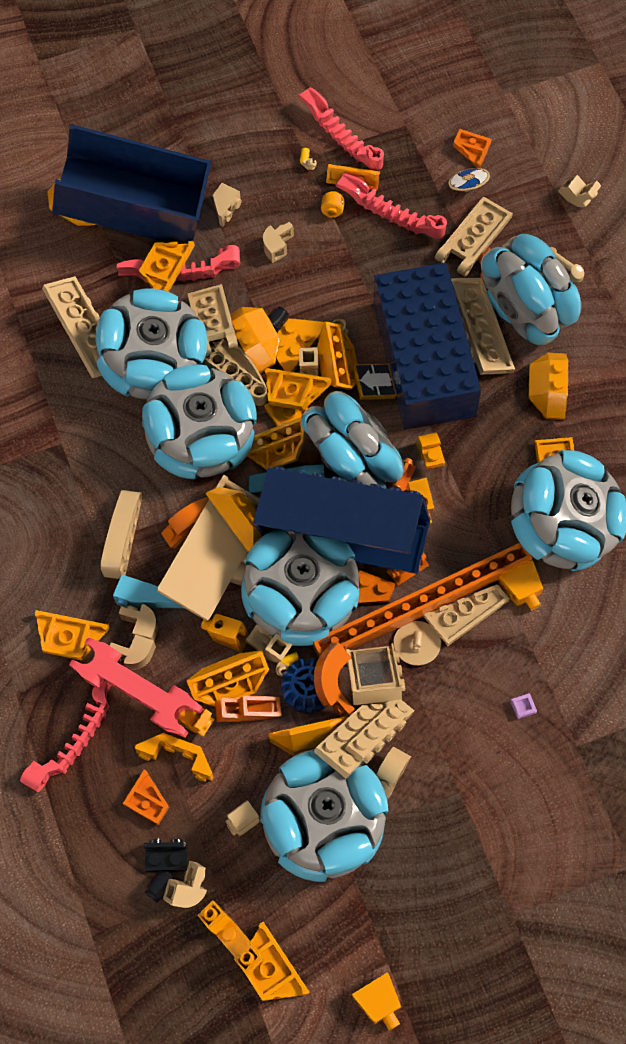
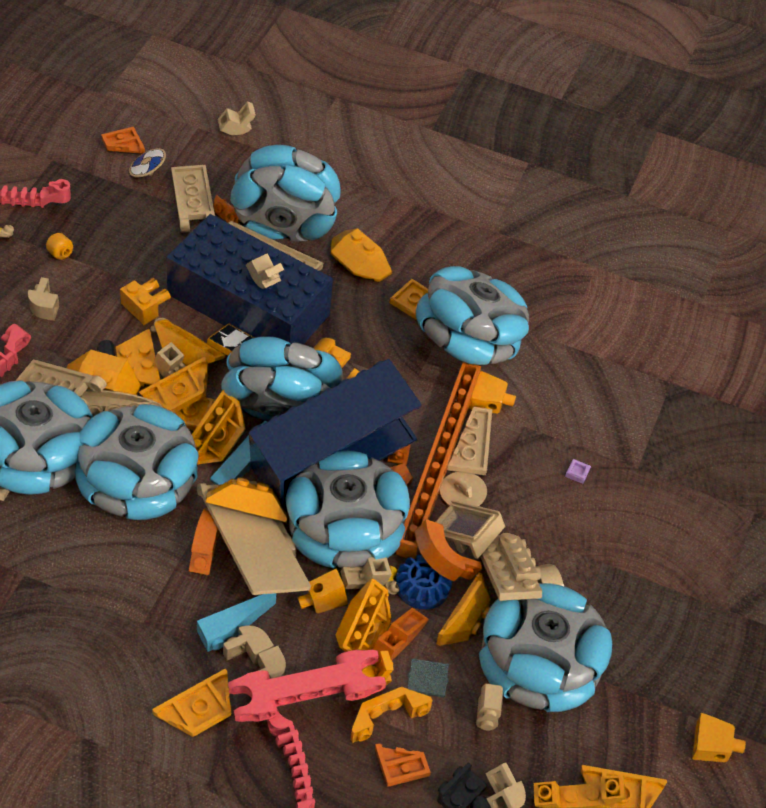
camera: 55 degrees left, 15 degrees down
tan beam [101,490,142,579] -> none
light orange hinge [326,164,380,190] -> none
coral piece [336,173,447,239] -> none
none -> light orange brick [120,278,171,325]
none -> tan brick [246,253,284,289]
none -> clear light blue piece [407,659,449,698]

